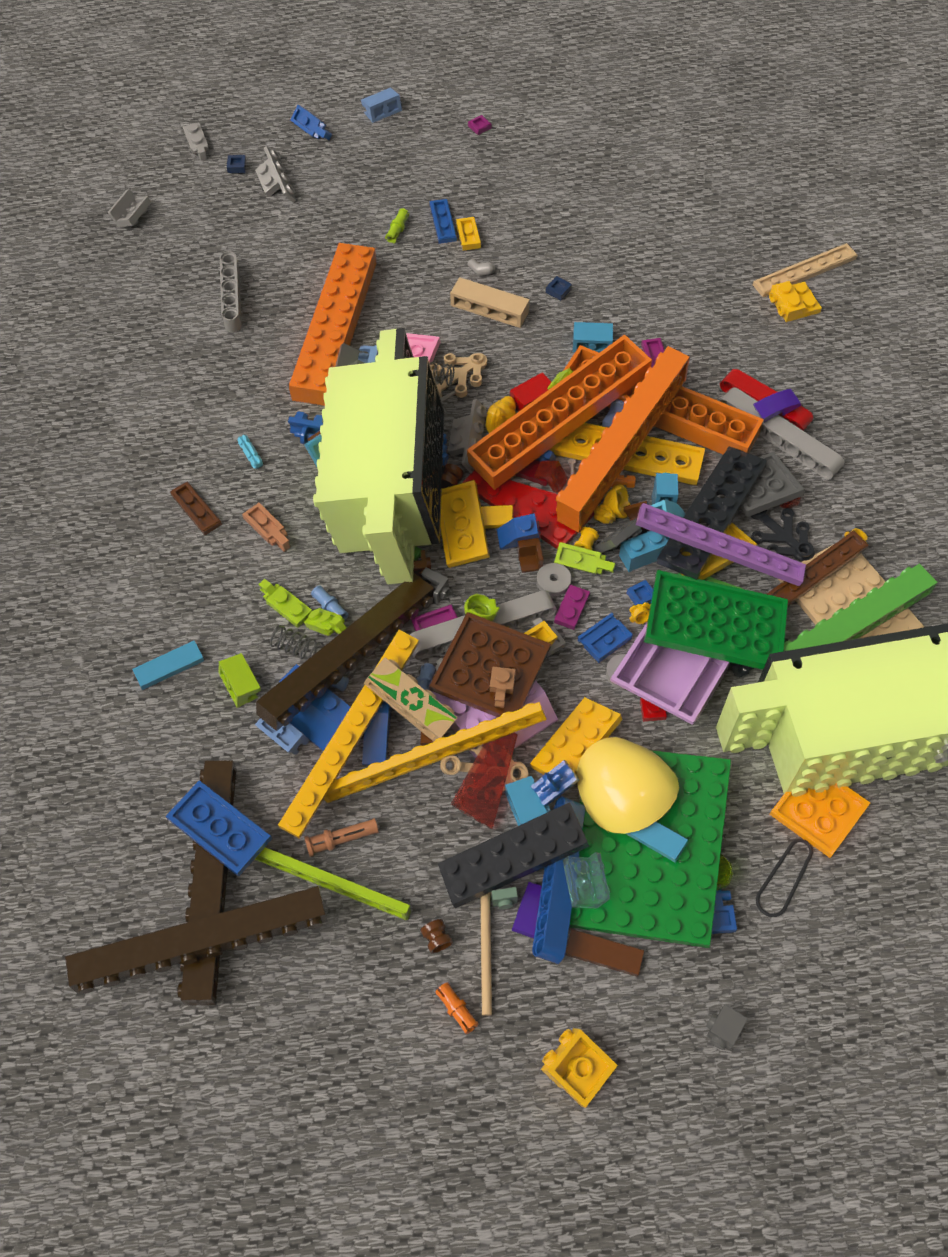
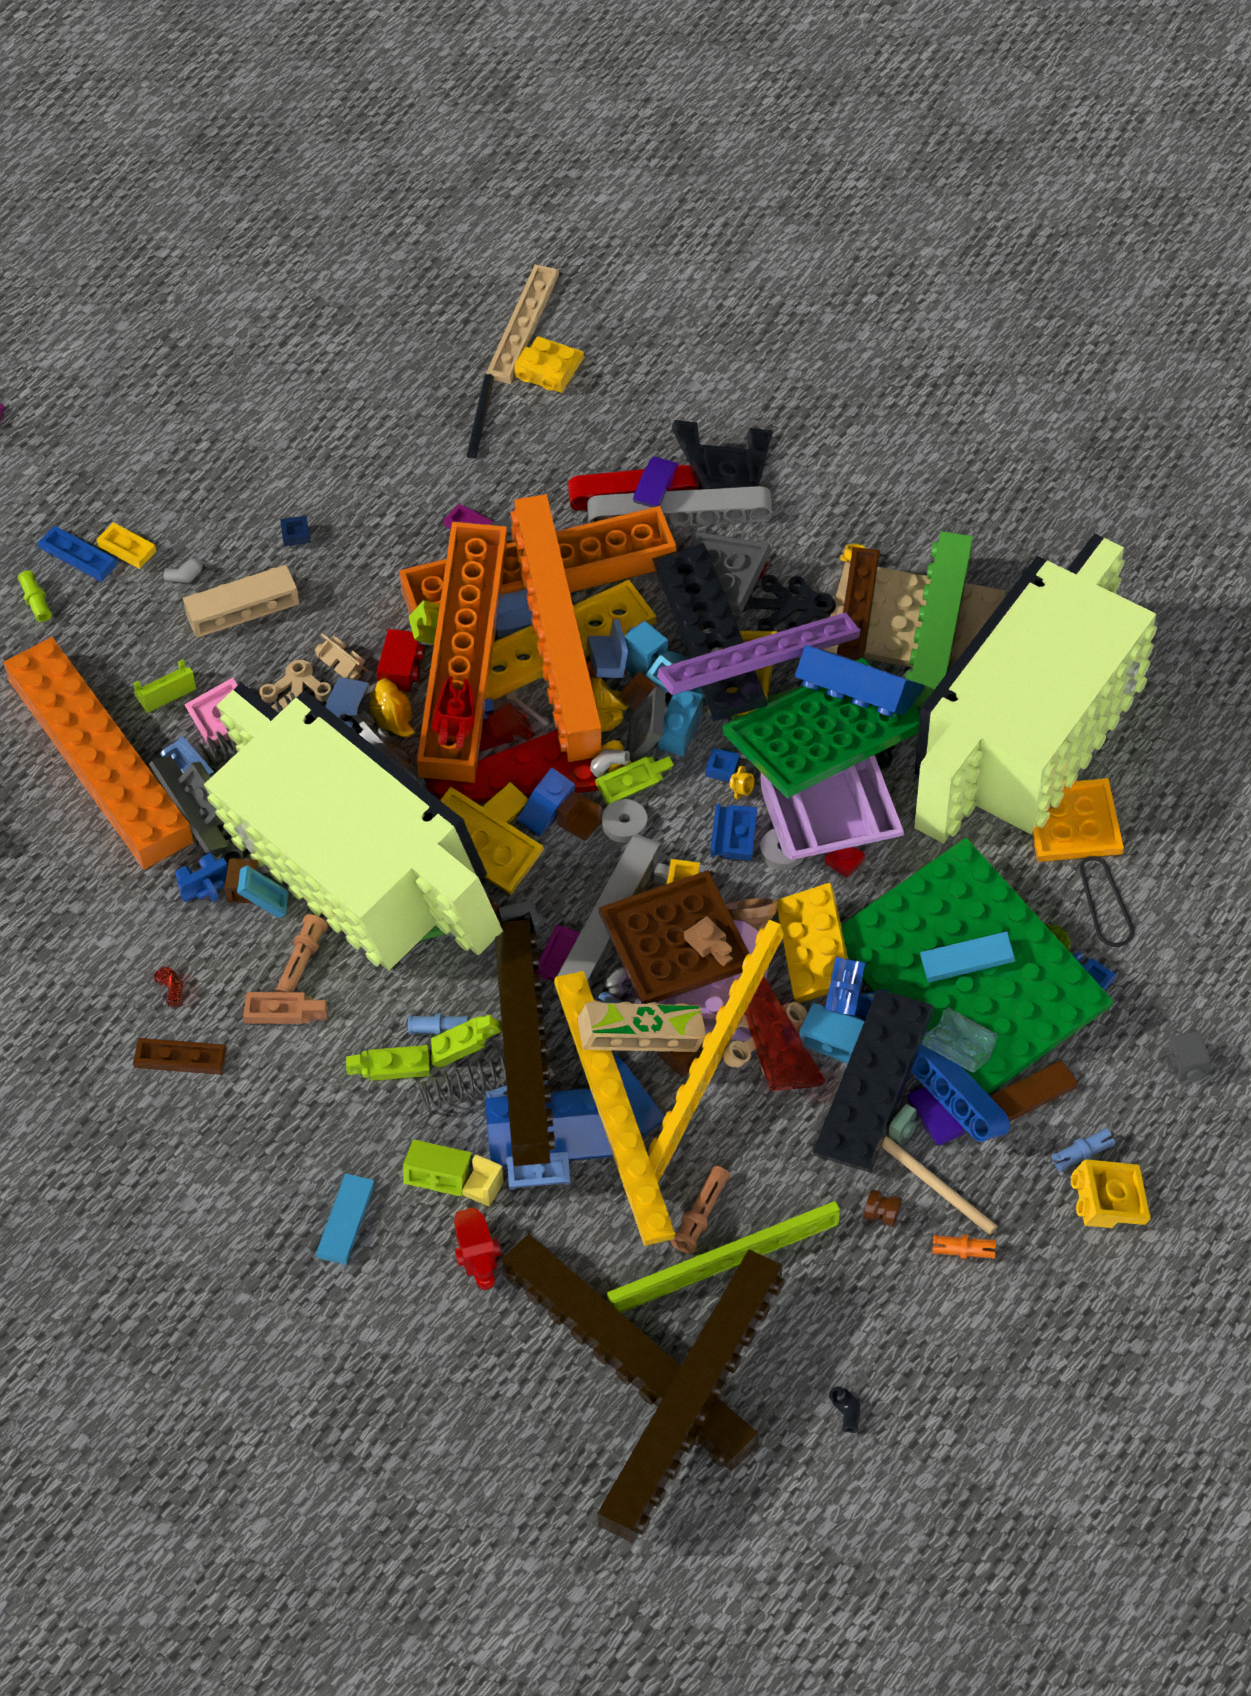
camera: 45 degrees left, 5 degrees down
blue plate [166,780,272,876] -> none
medium azure axle [237,435,263,469] -> none
lime hair [464,594,500,621] -> none
magenta plate [554,585,590,630] -> none
dark azure brick [573,322,613,353] -> none
light yellow piece [576,737,679,834] -> none
none -> lime hinge [133,659,196,713]
none -> clear red arm [154,967,184,1007]
none -> nougat pin [274,914,328,992]
none -> tan hinge [315,633,370,680]
none -> medium blue hinge [326,677,369,727]
none -> red hinge [431,676,475,748]
none -> red hinge [454,1207,501,1291]
none -> light yellow panel [462,1155,504,1207]
none -> black bar [467,374,494,459]
none -> medium blue panel [586,619,628,678]
none -> light grey arm [590,749,630,778]
none -> black wing [672,420,773,489]
none -> medium nougat piece [726,898,777,929]
none -> blue slope [794,645,925,717]
none -> black arm [829,1386,861,1433]
none -> medium blue pin [1052,1128,1115,1172]

